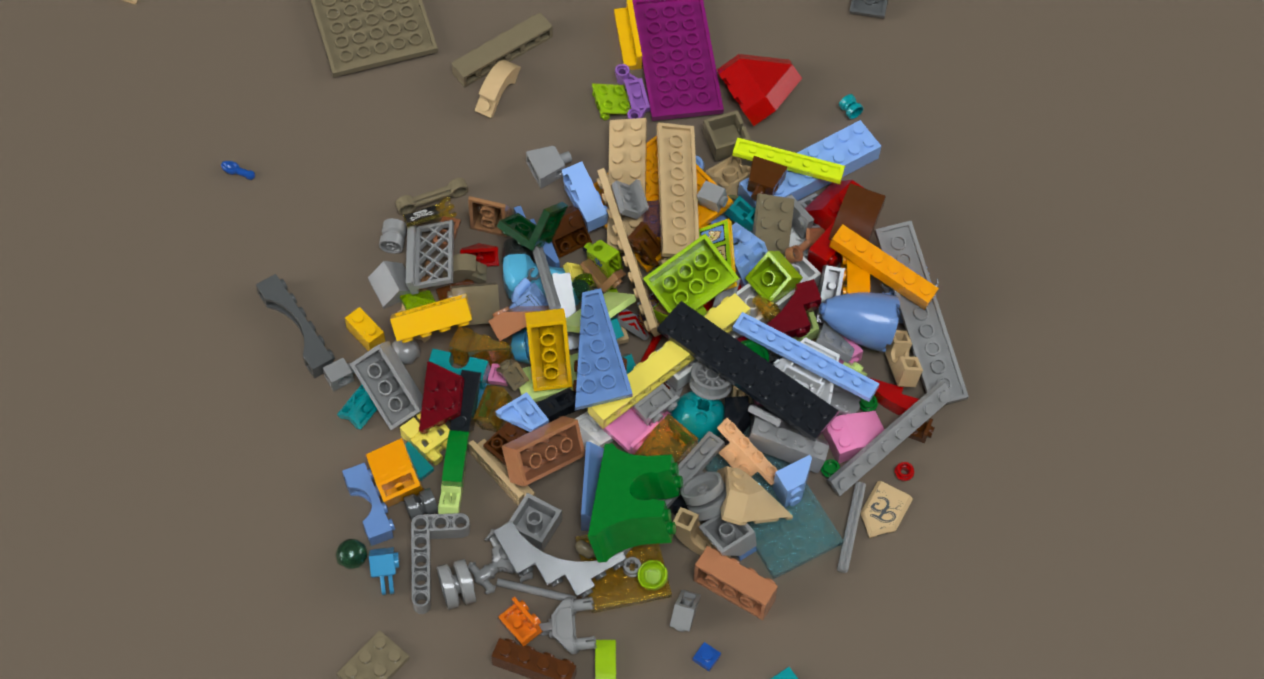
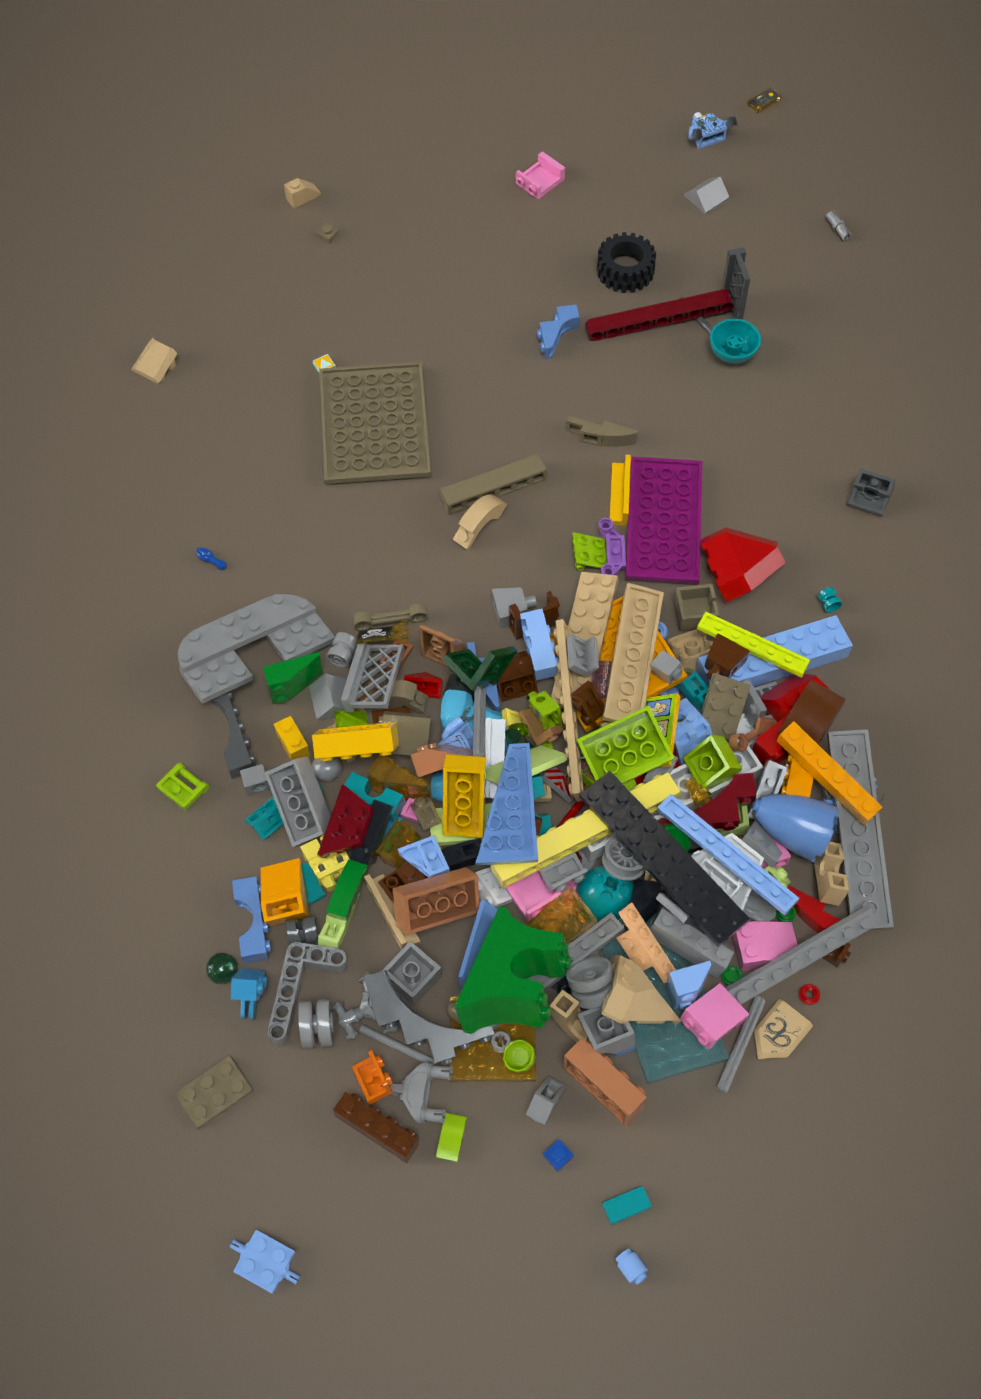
camera: 15 degrees right, 0 degrees up
none -> lime plate [156,762,210,811]
none -> light grey plate [178,594,335,704]
none -> green slope [263,652,323,705]
none -> reddish brown panel [509,591,560,640]
none -> bright pink panel [680,983,749,1050]

